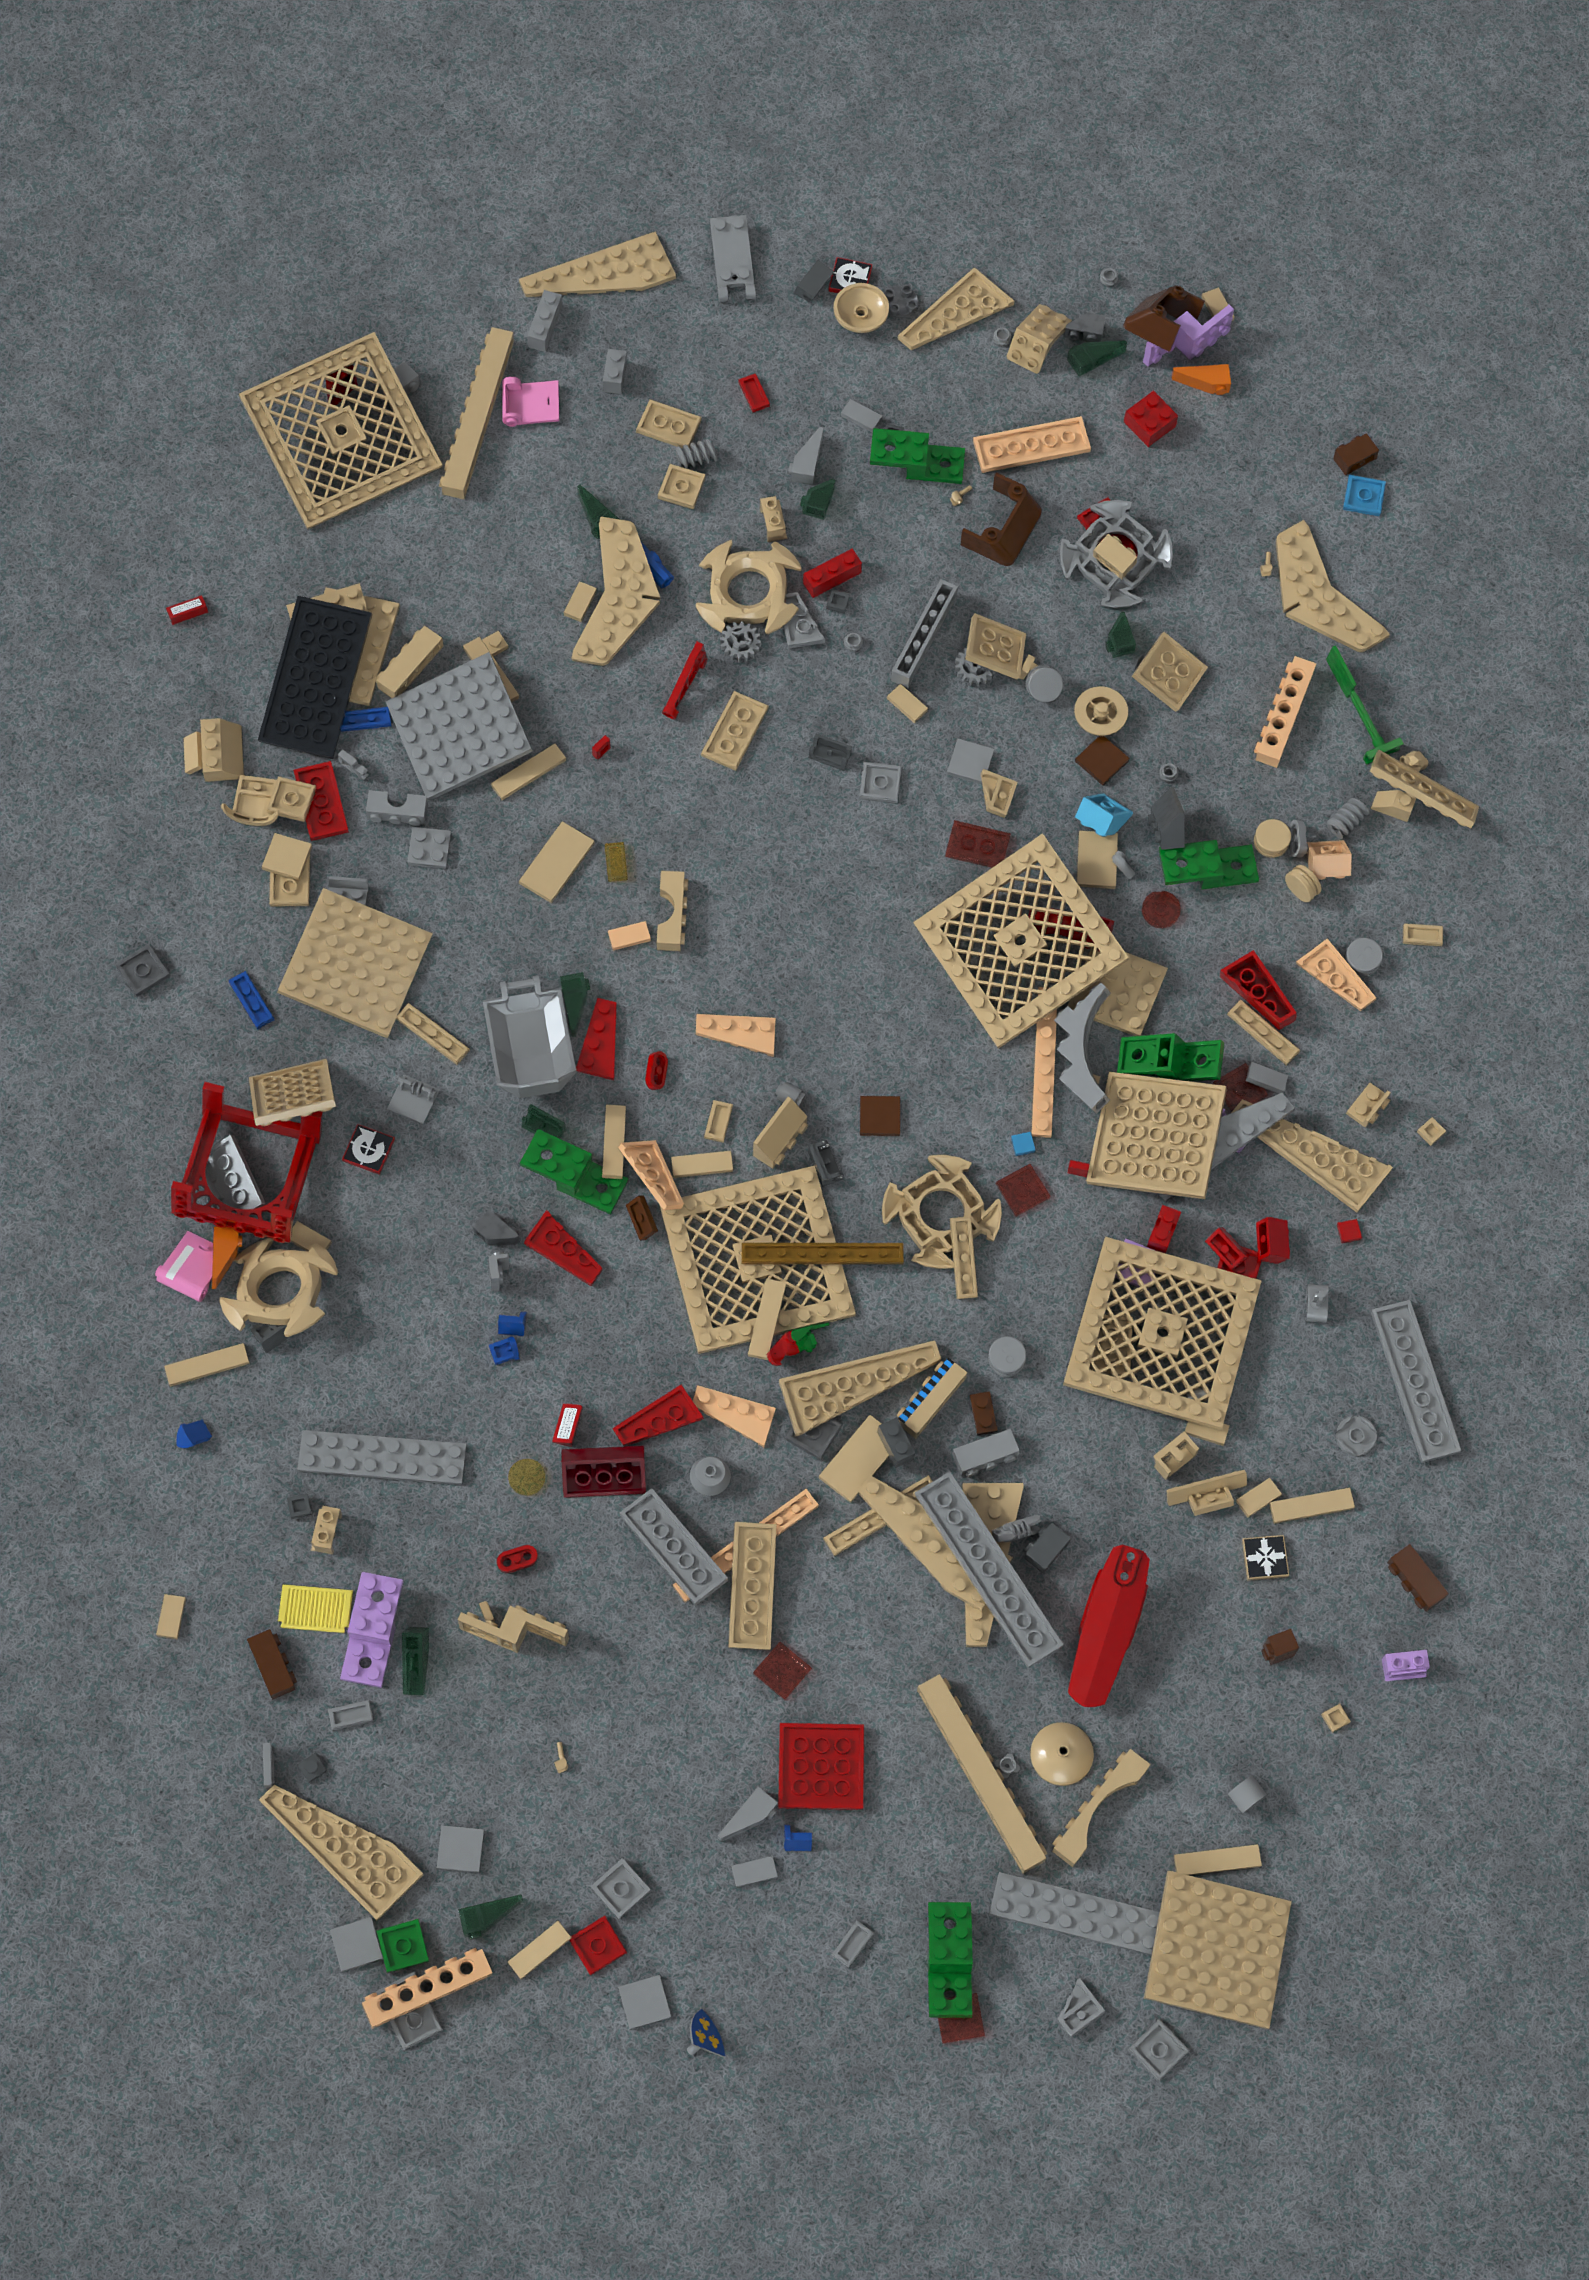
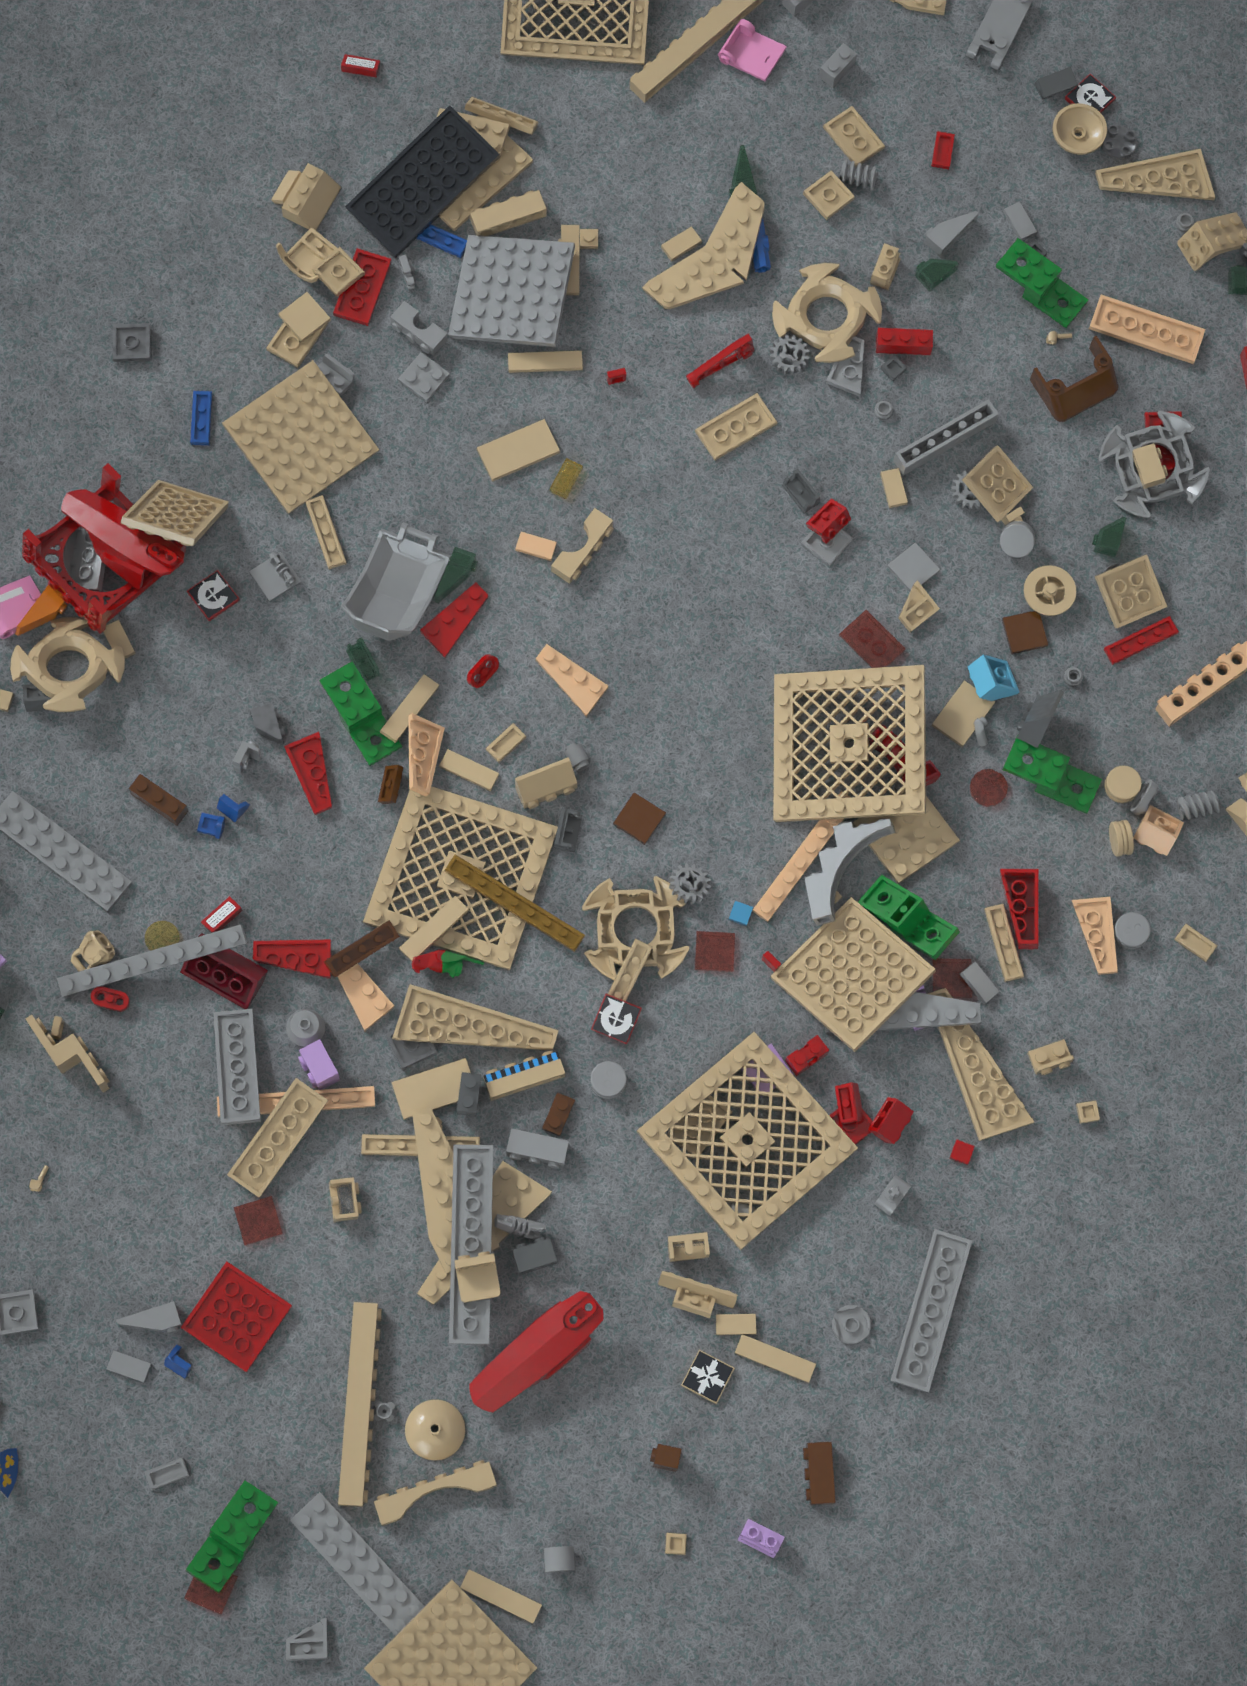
camera: 30 degrees right, 5 degrees up
tan tile [1185,1421,1230,1446] -> none
none -> light grey plate [57,925,247,997]
none -> red piece [61,489,185,590]
none -> tan piece [71,930,115,972]
none -> reddish brown brick [129,774,188,826]
none -> lavender brick [298,1039,340,1090]
none -> reddish brown plate [324,920,400,978]
none -> tan window [329,1177,362,1223]
none -> tan bracket [454,1251,500,1303]
none -> tan tile [465,97,539,135]
none -> tile [591,993,642,1044]
none -> light grey gear [669,863,711,904]
none -> red bracket [806,498,851,544]
none -> red tile [1104,616,1179,665]

